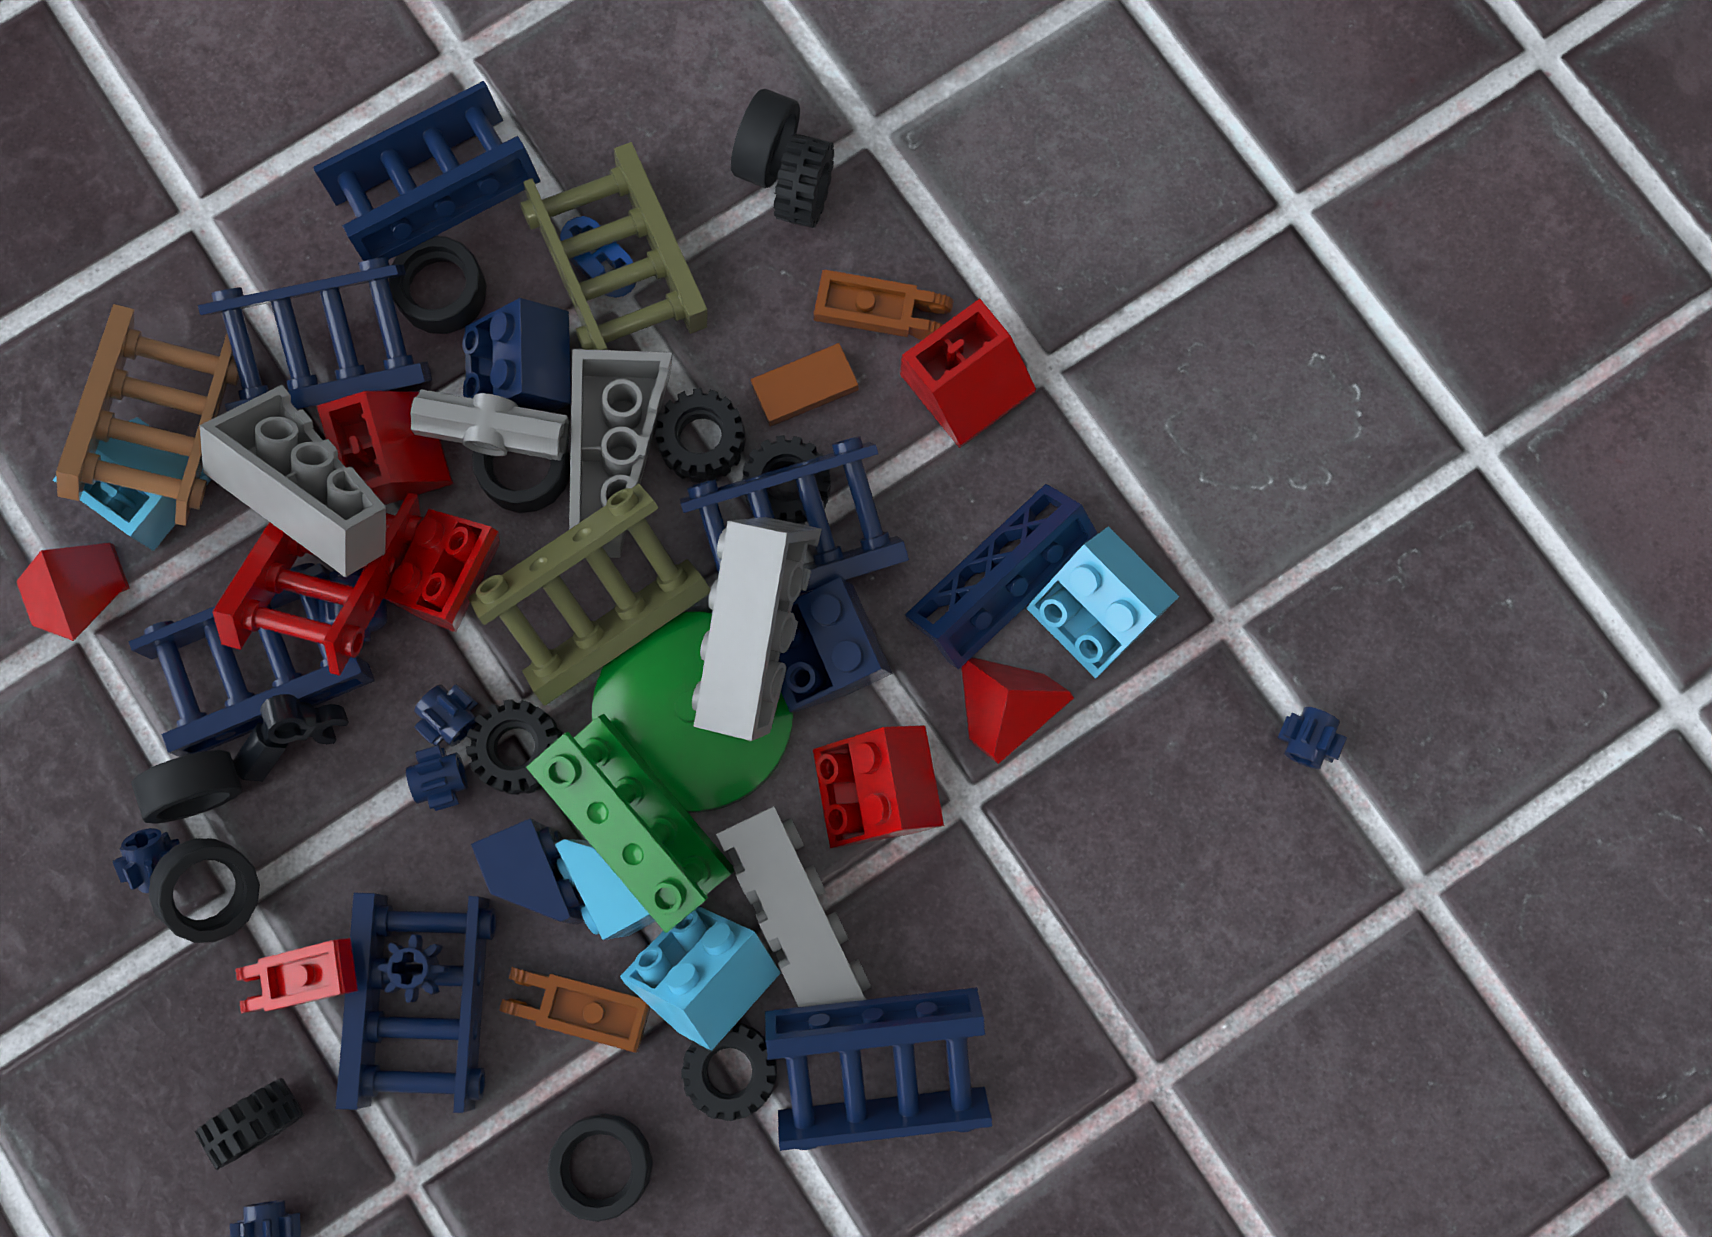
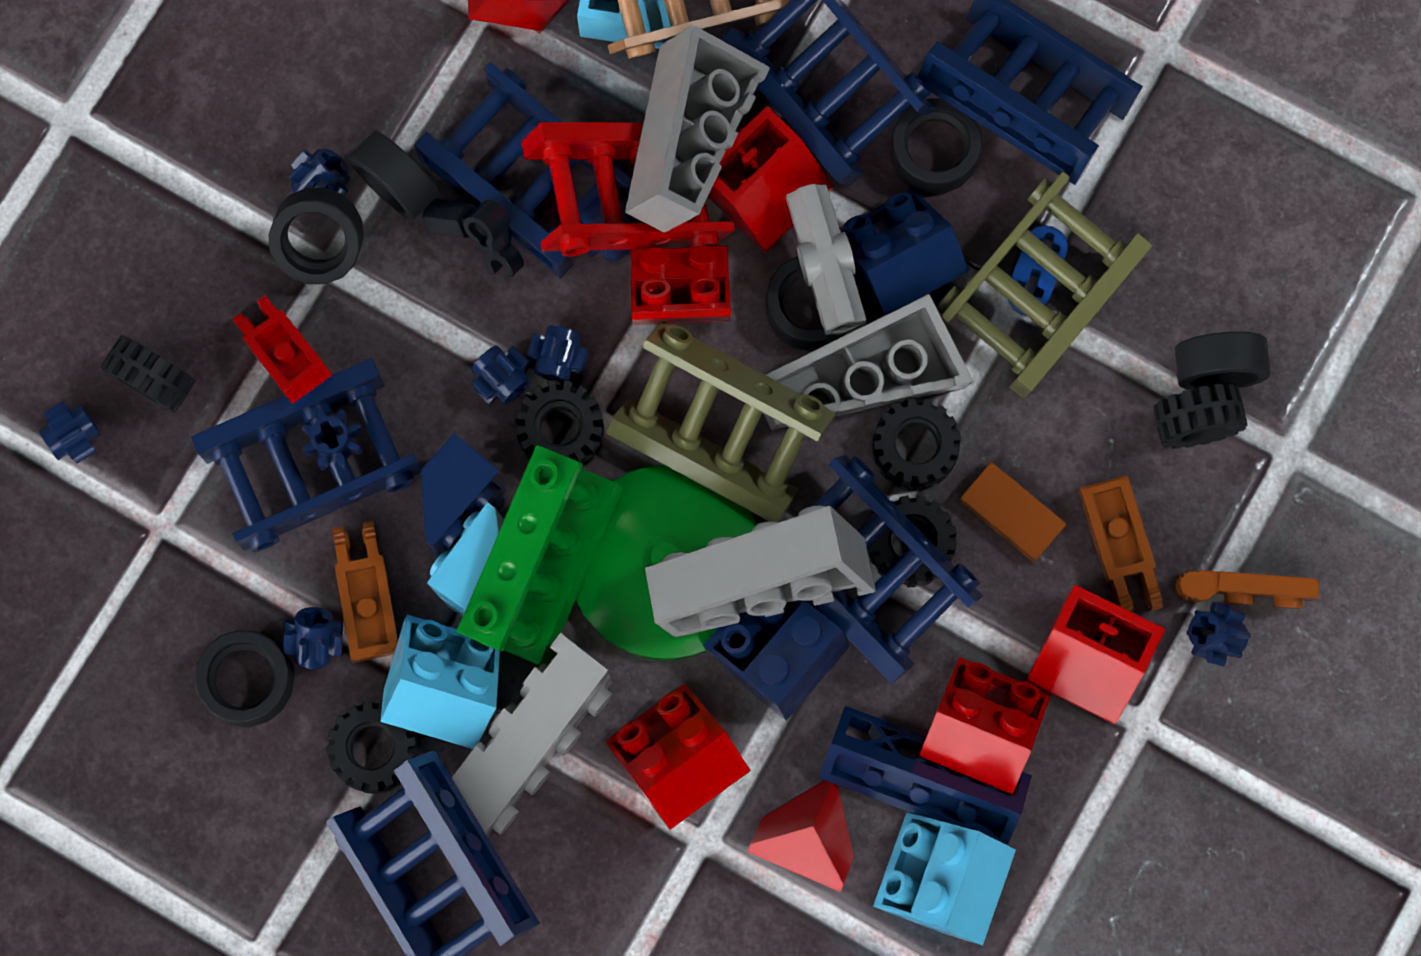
camera: 65 degrees right, 0 degrees up
none -> dark blue gear [283,607,343,669]
none -> red slope [919,657,1051,795]
none -> dark orange hinge [1173,570,1320,609]
none -> dark blue gear [1186,601,1251,666]

